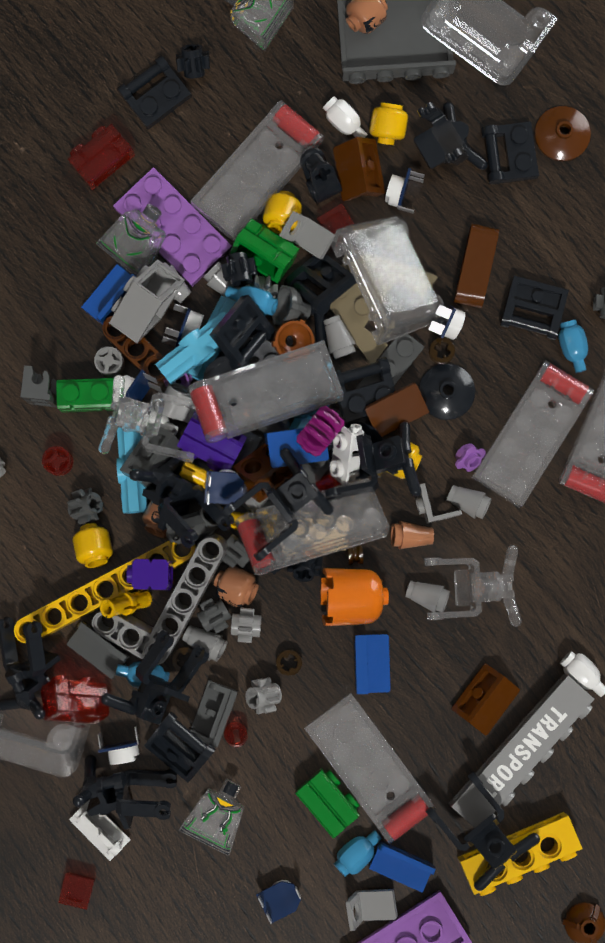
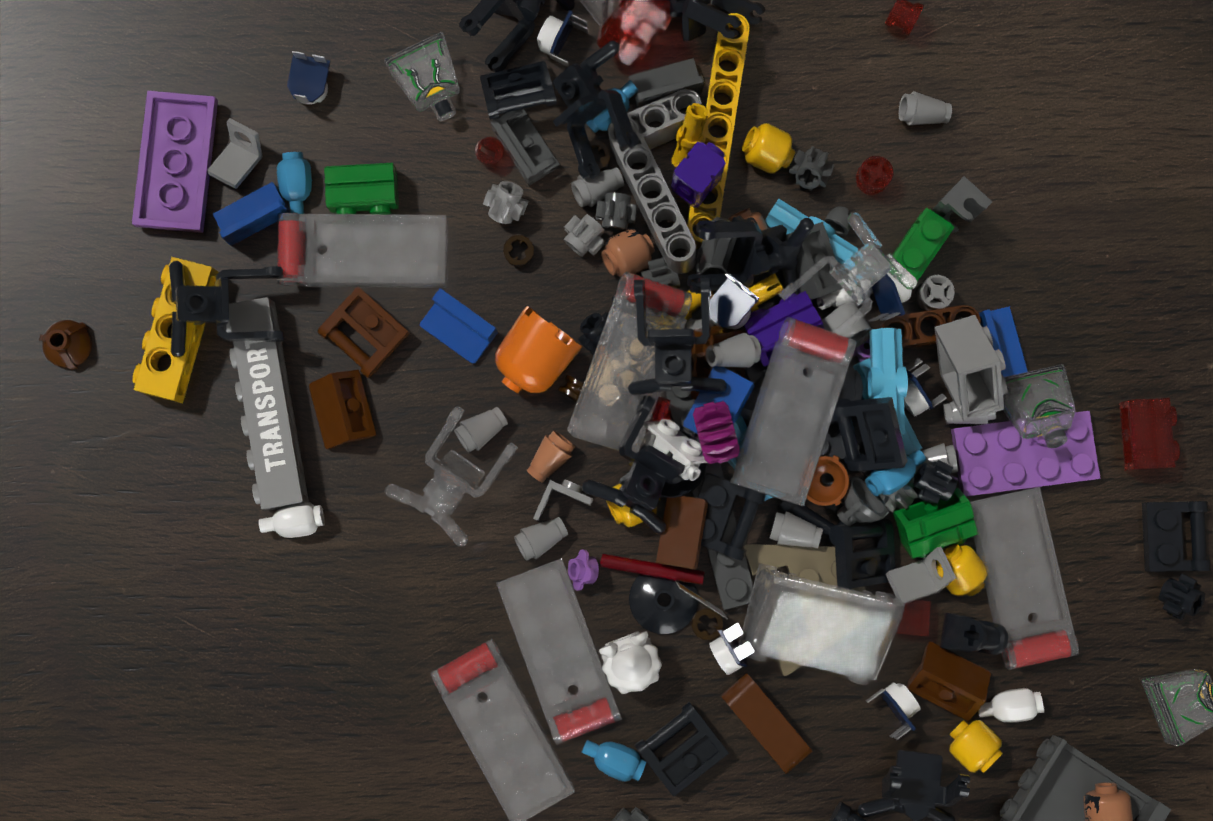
camera: 125 degrees right, 0 degrees up
none -> reddish brown plate [317,286,410,378]
none -> white animal [599,631,662,694]
none -> dark red bar [600,554,705,585]
none -> white sticker [675,581,728,619]
none -> light grey cone [706,333,761,368]
none -> dark grey hinge [824,206,854,236]

